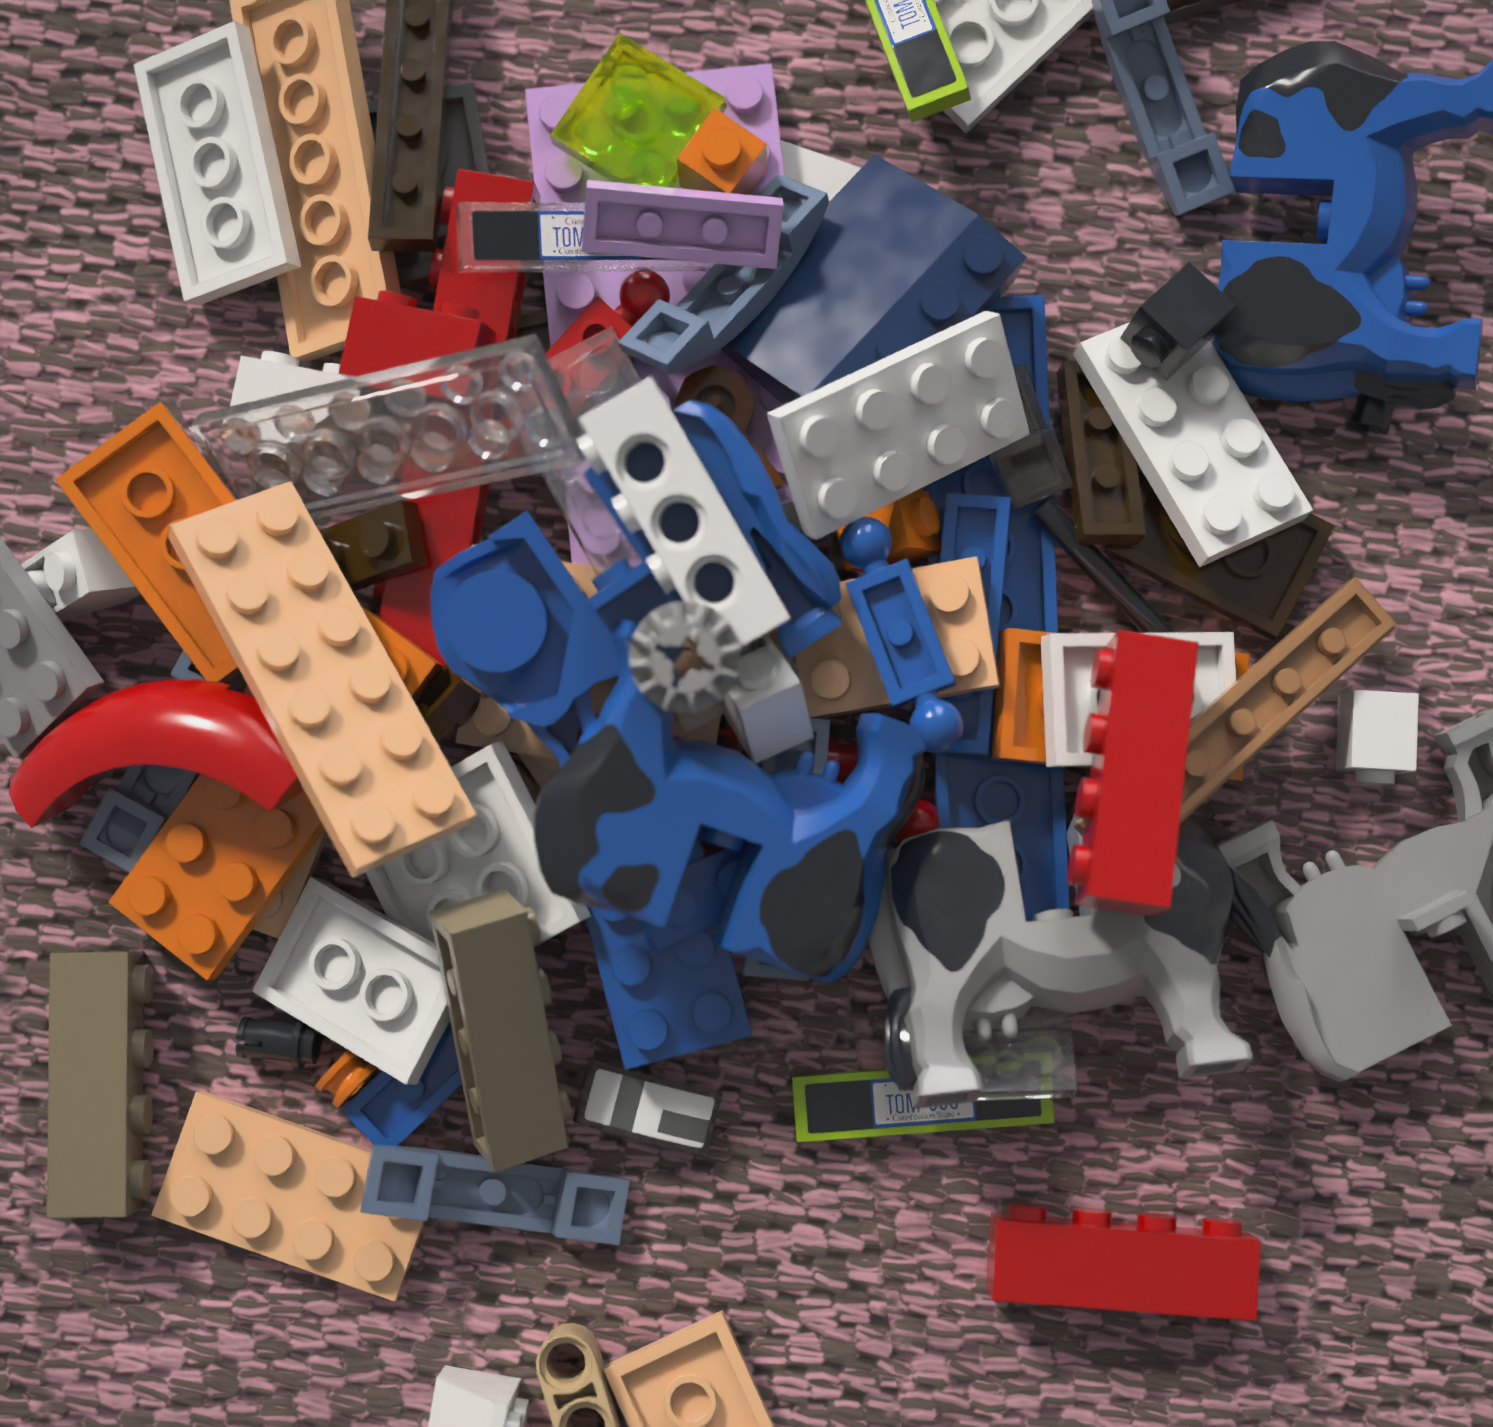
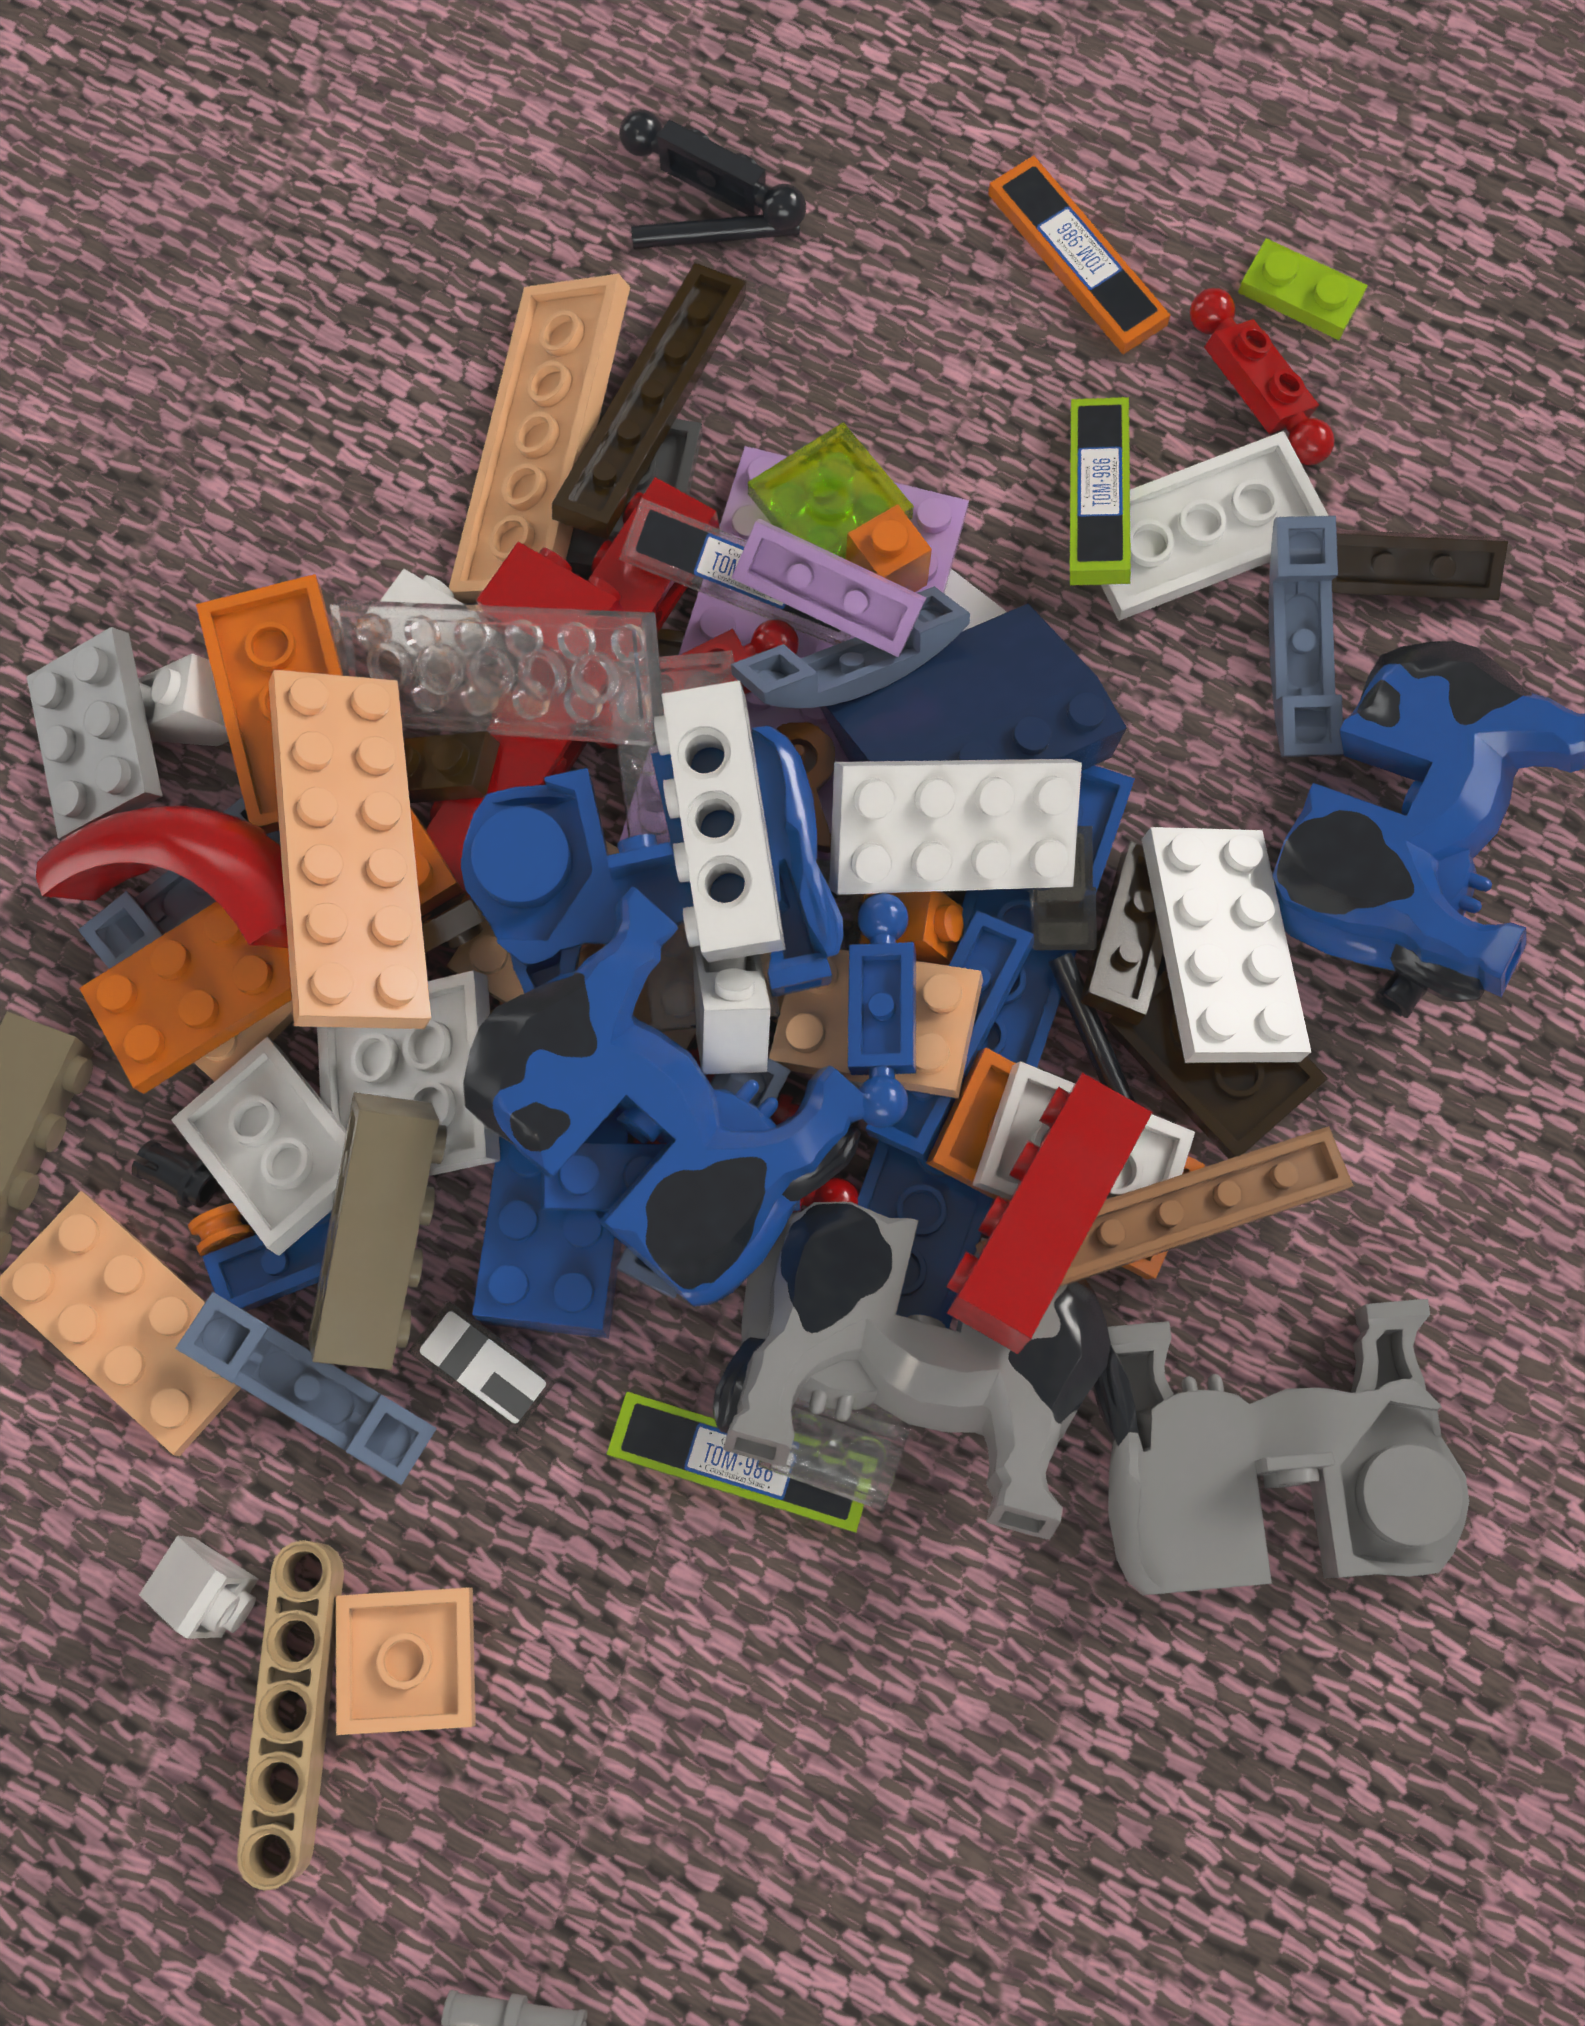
camera: 20 degrees right, 10 degrees down
white plate [133,21,301,306] -> none
light grey gear [629,601,741,713] -> none
red brick [986,1203,1261,1321] -> none
black brick [1120,262,1237,381] -> none
white brick [1336,690,1419,785] -> none

